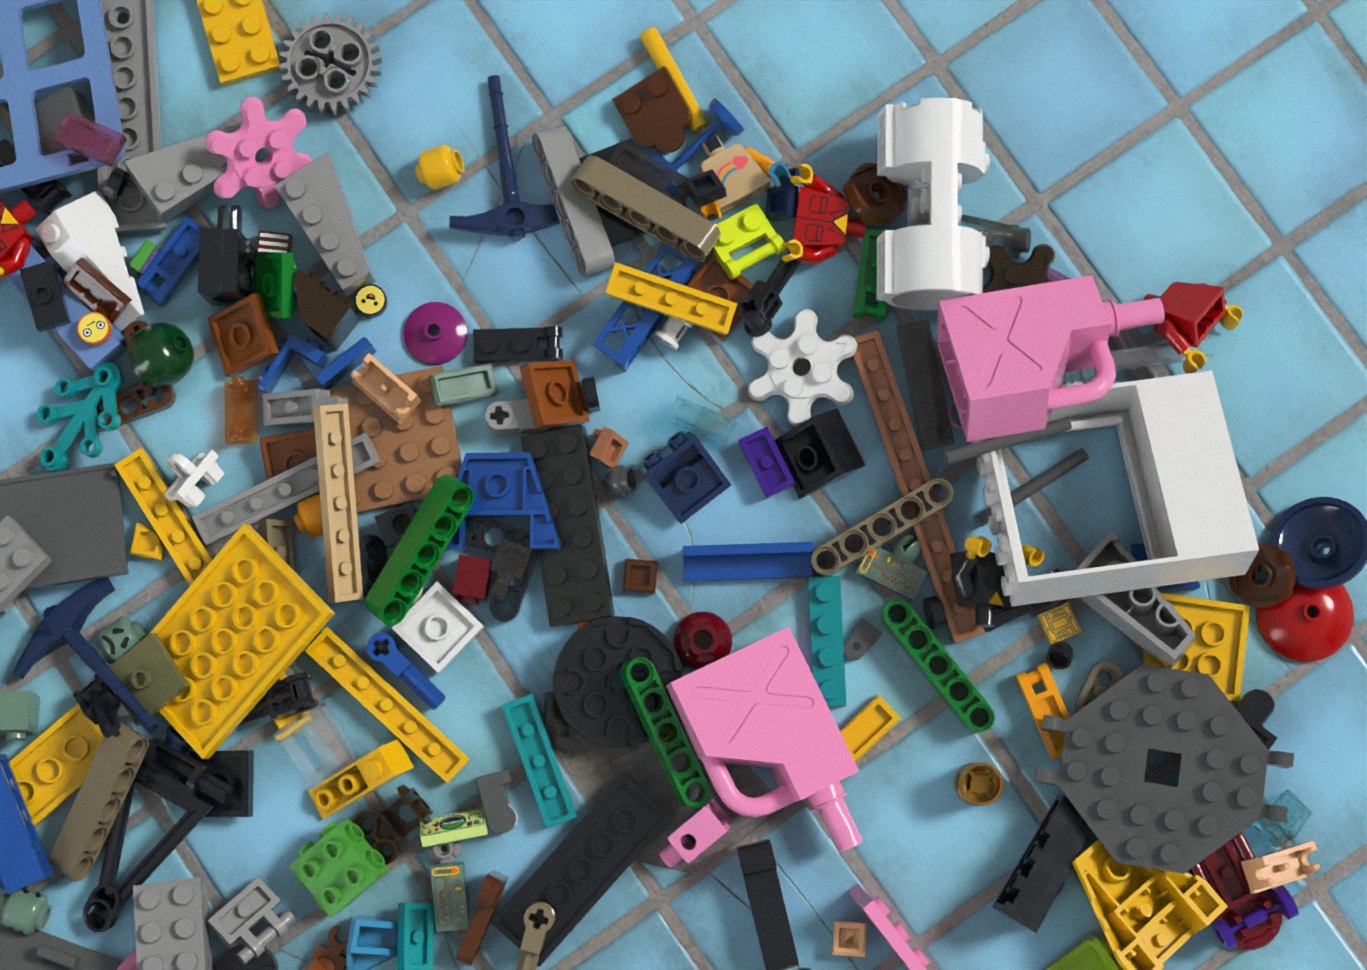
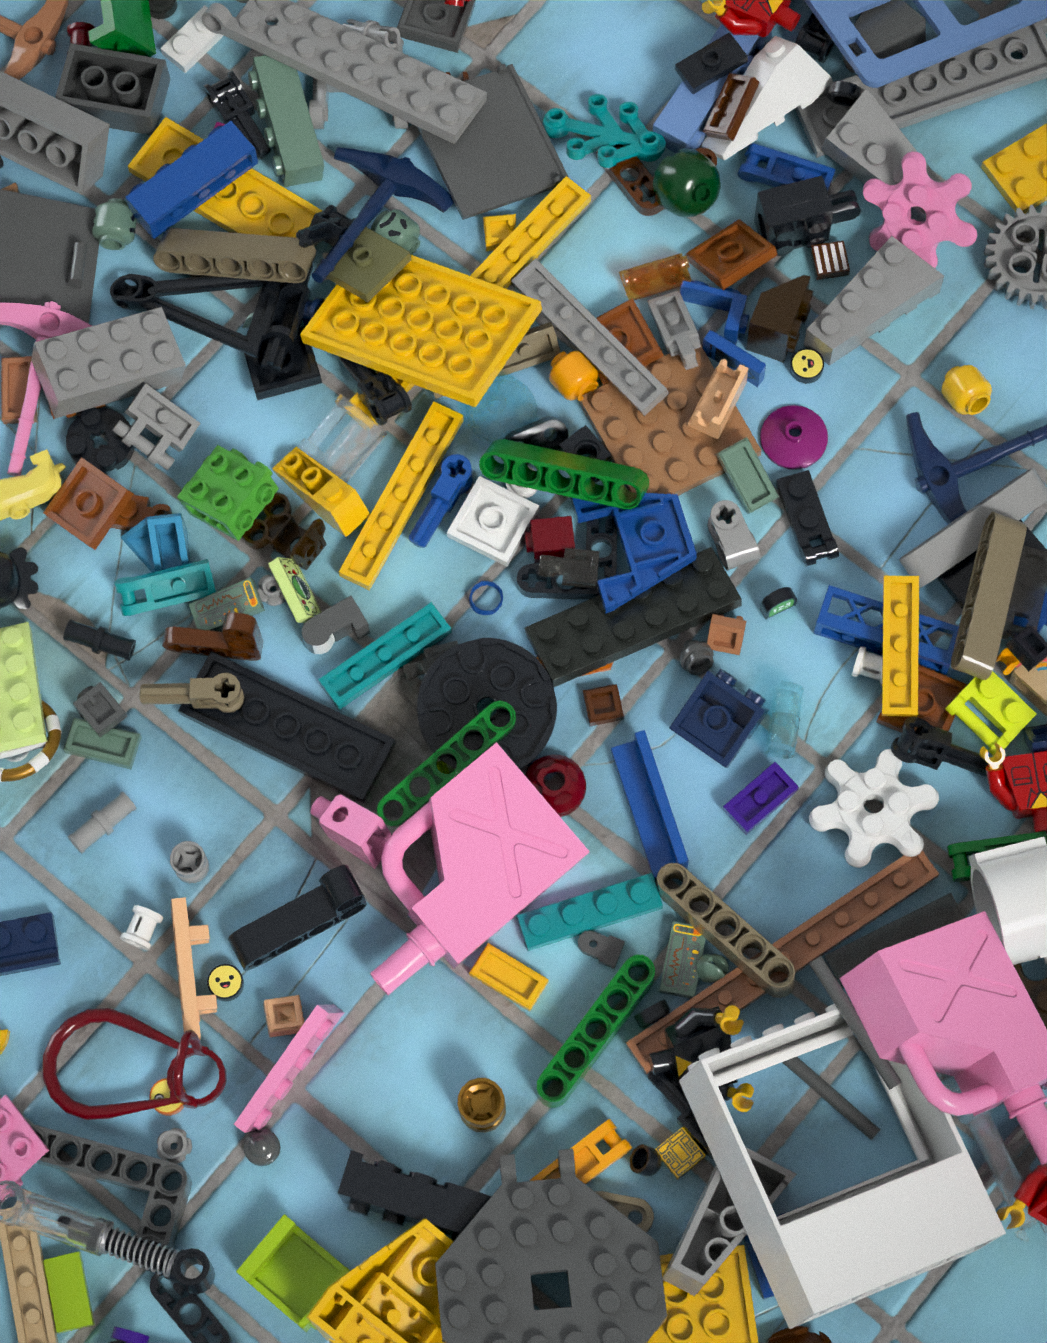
camera: 80 degrees right, 10 degrees down
clear pink plate [52,111,127,167] -> none
tile [77,312,112,346] -> none
bright green tile [129,239,161,275] -> none
white hips [163,450,224,508] -> none
green plate [254,252,297,318] -> none
tan plate [313,404,363,603] -> none
dark orange plate [520,360,590,429] -> none
black slope [774,408,866,499] -> none
none -> blue axle [469,581,503,615]

